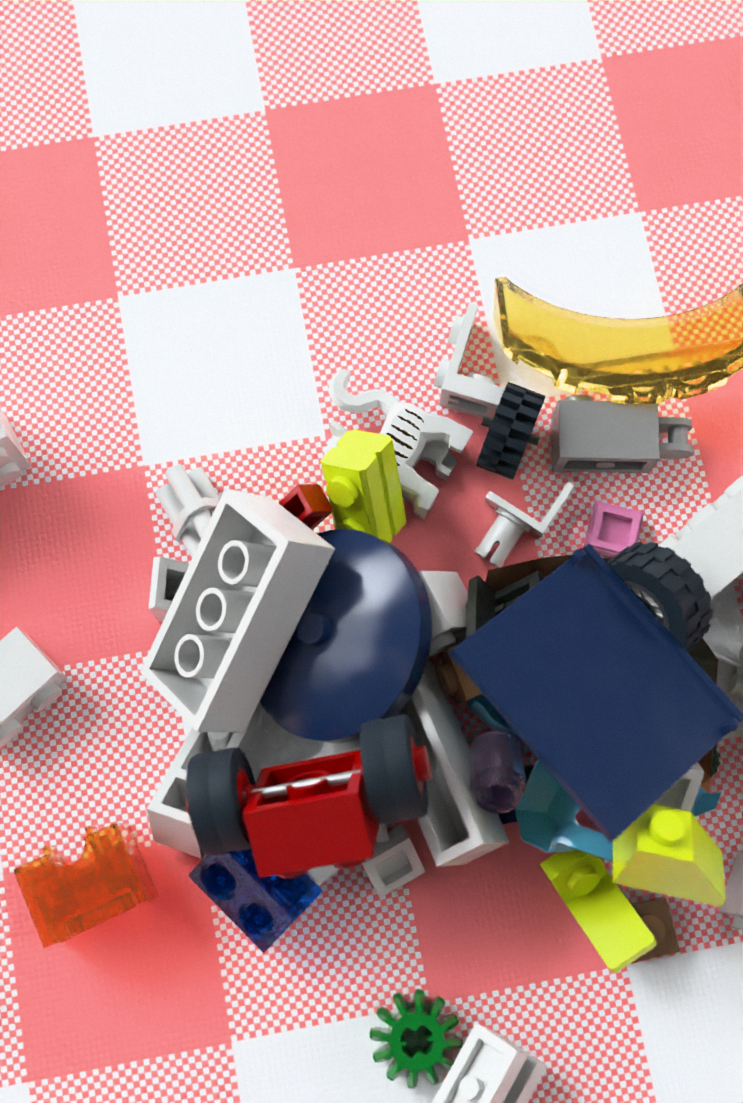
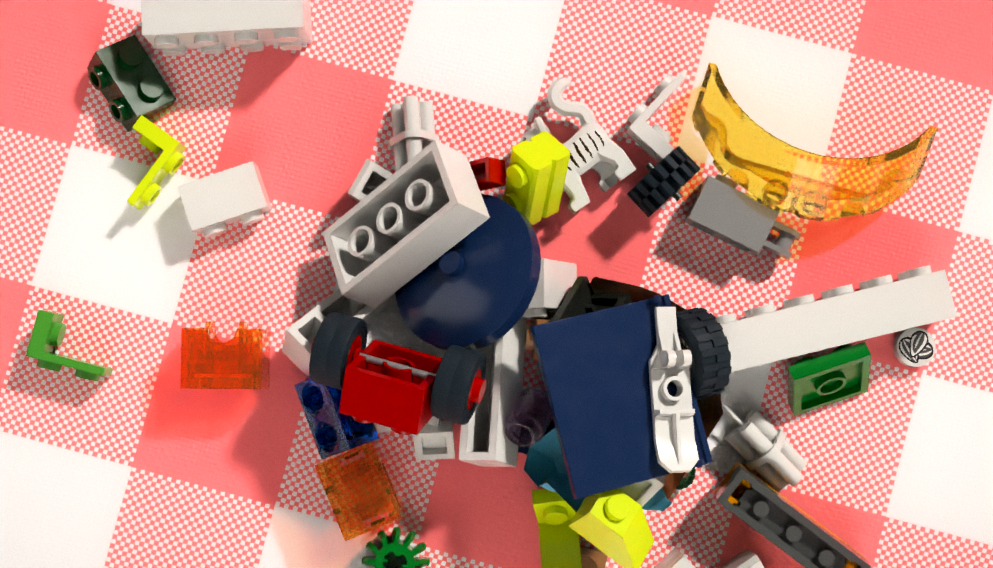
camera: 30 degrees right, 10 degrees up
white bracket [474,481,575,568] -> none
bright pink tile [583,501,644,558] -> none
none -> clear orange piece [315,440,405,541]
none -> white piece [648,307,699,473]

